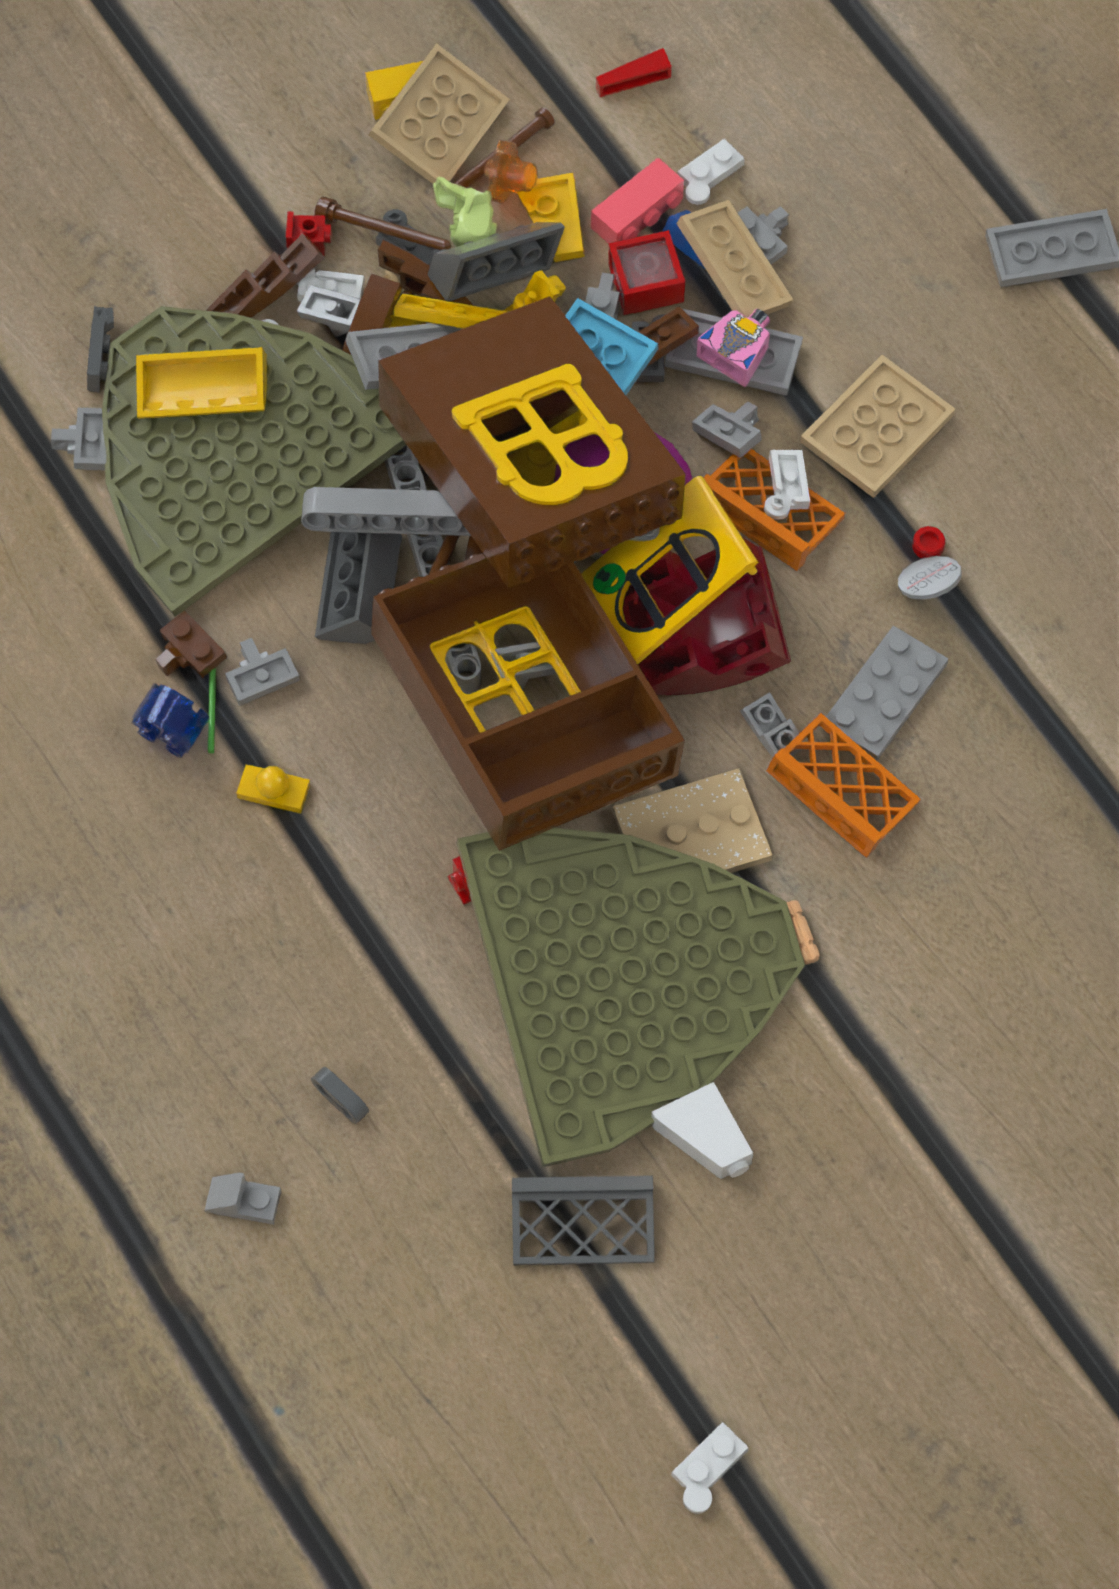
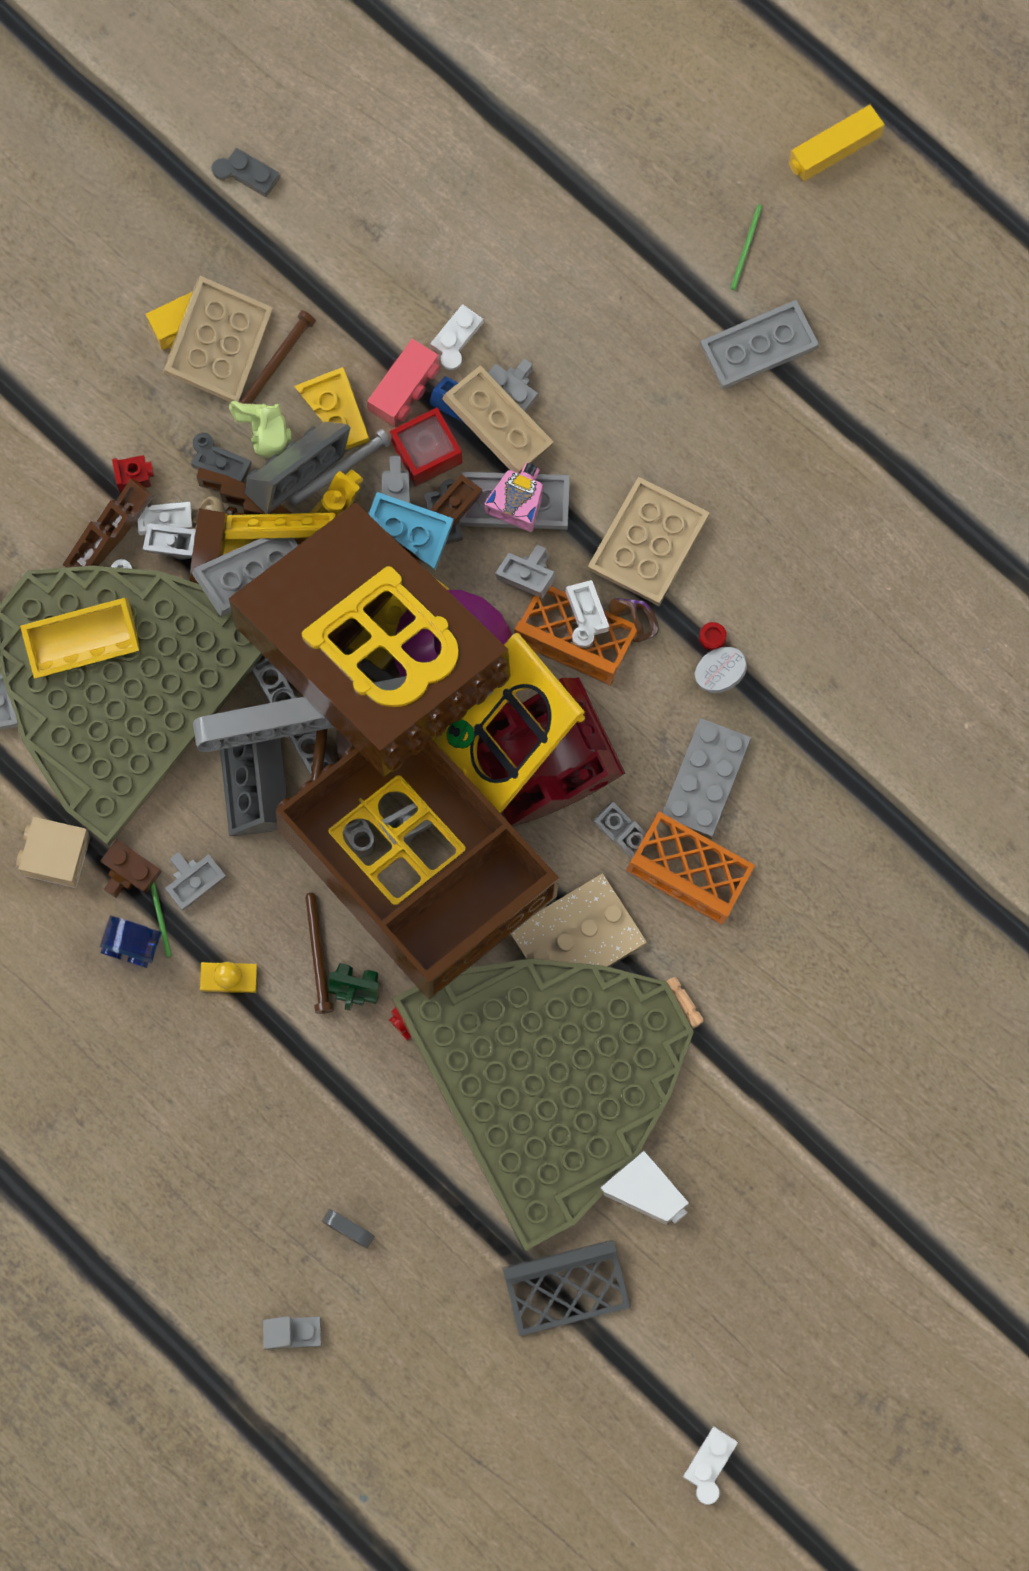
camera: 10 degrees left, 10 degrees up
reddish brown piece [315,196,451,251] -> none
clear orange plate [485,140,538,204] -> none
red piece [596,47,672,97] -> none
none -> tan piece [16,817,91,888]
none -> light grey bar [289,429,392,506]
none -> reddish brown bar [305,893,334,1014]
none -> dark green hips [328,963,380,1011]
none -> reddish brown piece [609,598,659,642]
none -> bright green axle [730,205,762,291]

